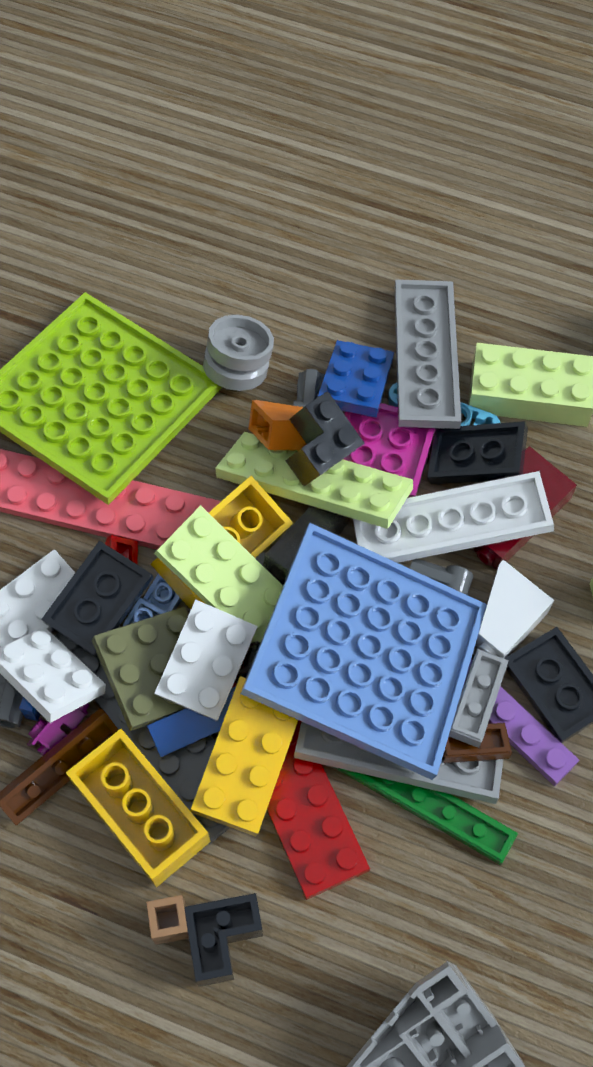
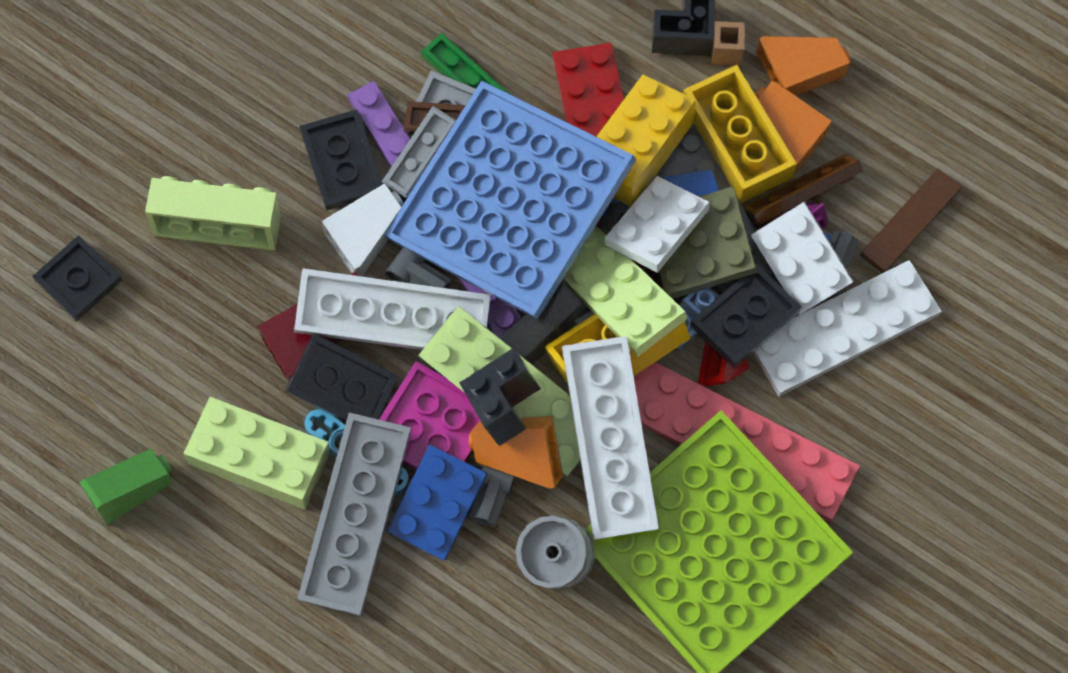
camera: 170 degrees left, 5 degrees up
none -> white plate [562,336,659,539]
none -> orange slope [755,80,832,177]
none -> orange slope [756,36,851,96]

